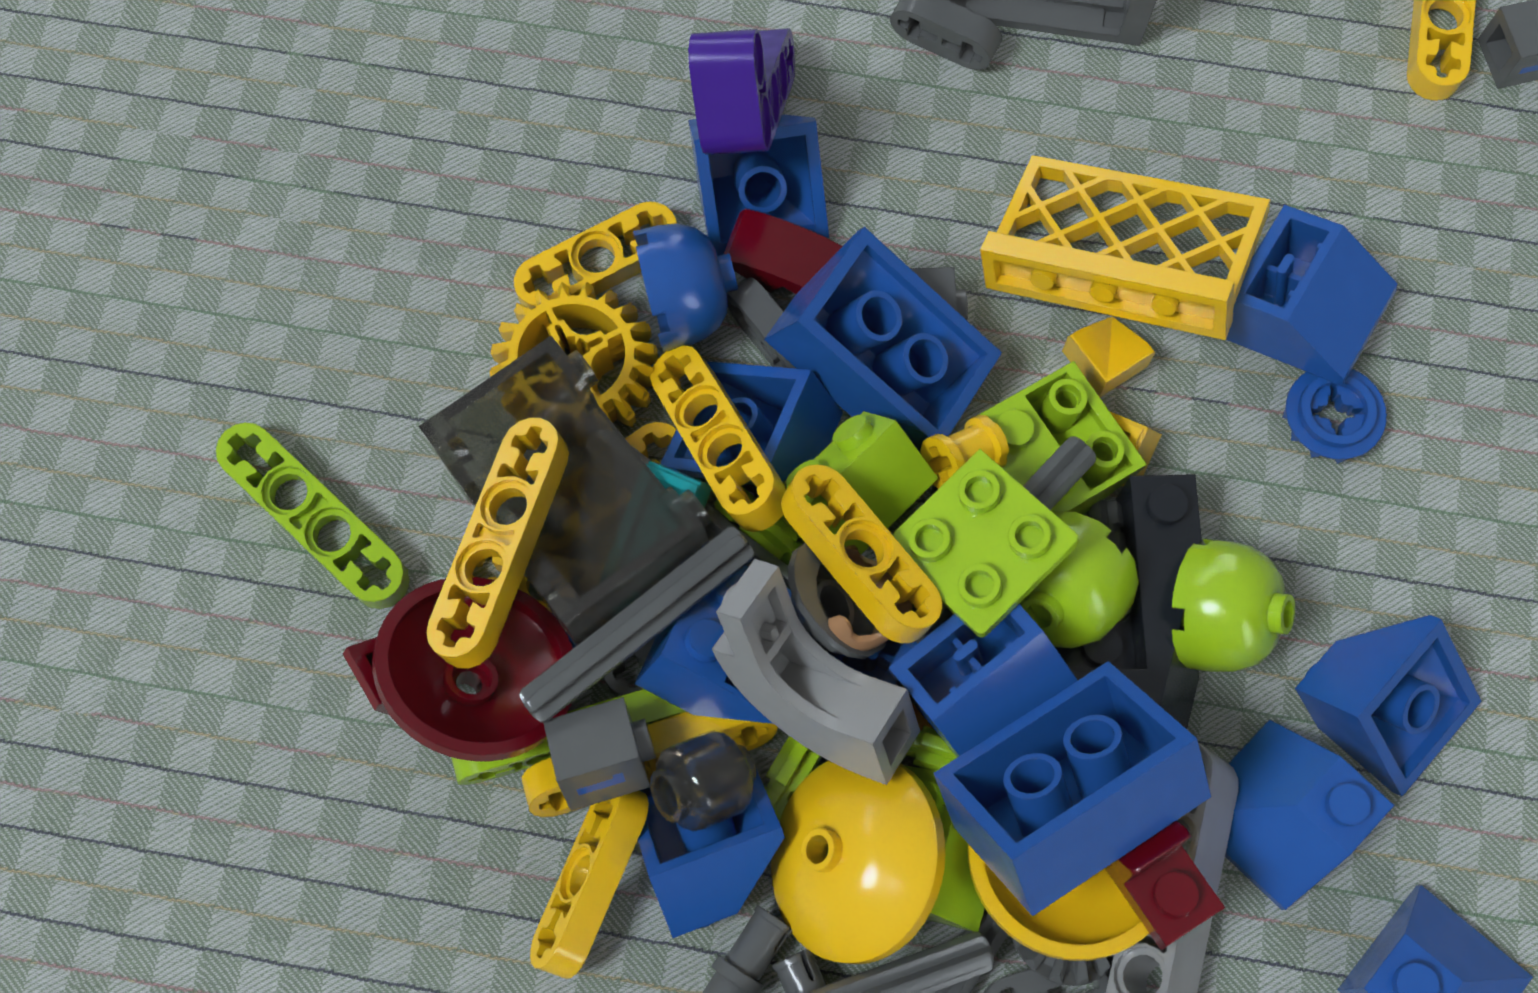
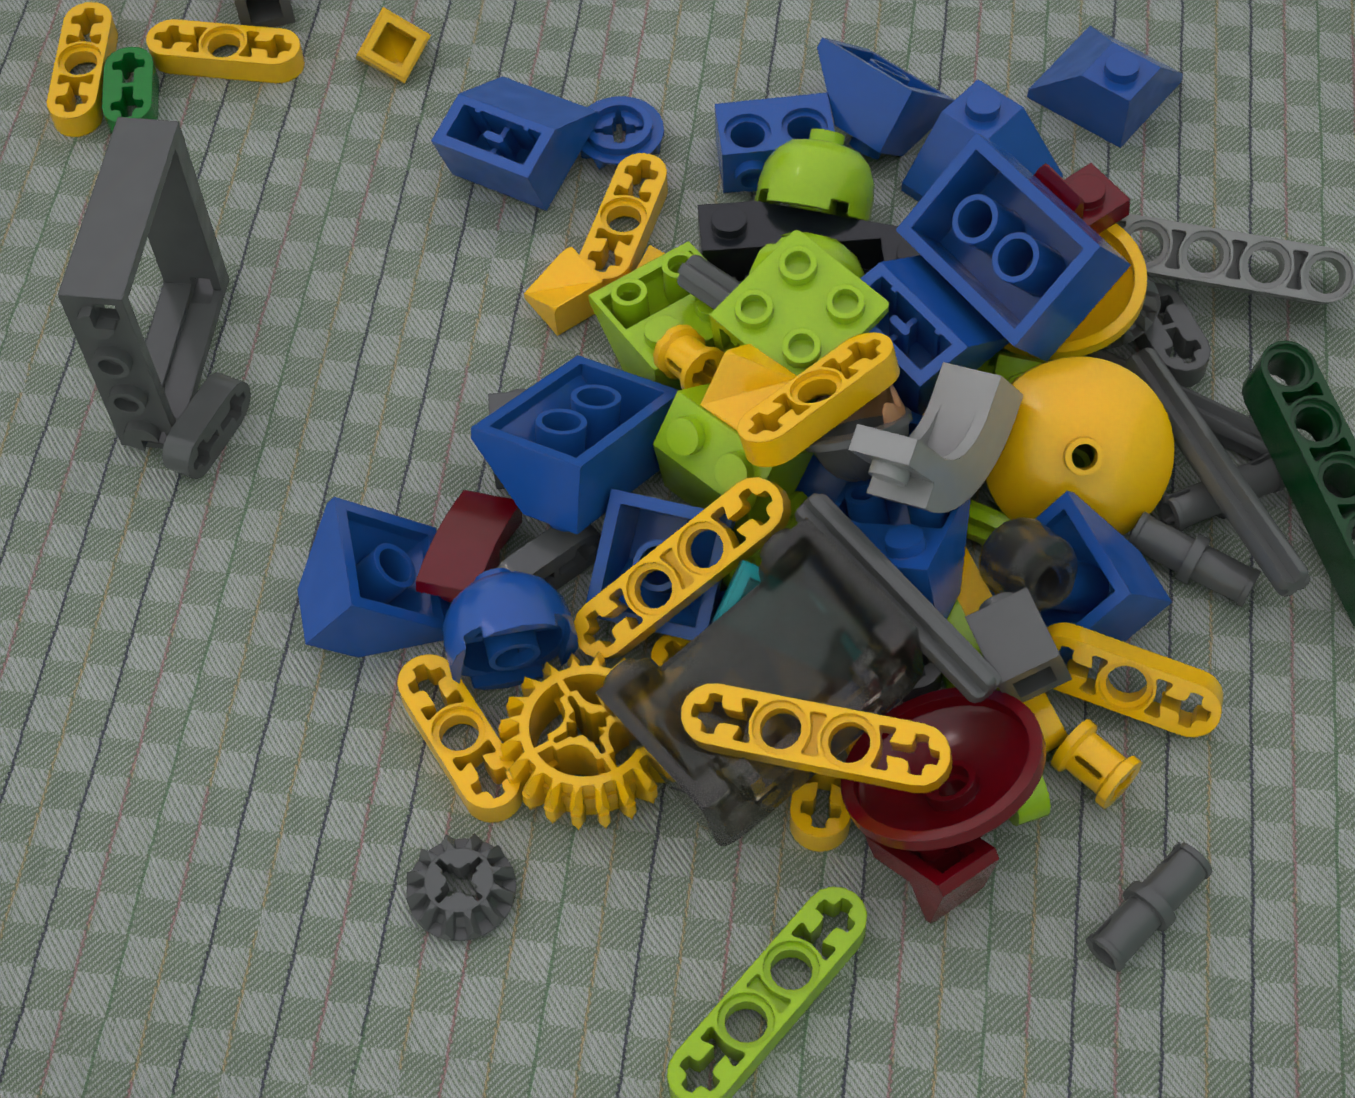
camera: 90 degrees left, 15 degrees down
dark purple beam [688,28,795,155] -> none
yellow fence [980,155,1270,340] -> none
none -> yellow slope [355,7,431,84]
none -> dark grey gear [406,833,516,941]
none -> yellow beam [580,153,668,286]
none -> yellow slope [700,344,797,431]
none -> blue brick [715,92,835,193]
none -> yellow bush [1051,719,1143,809]
none -> dark grey pin [1086,842,1213,972]

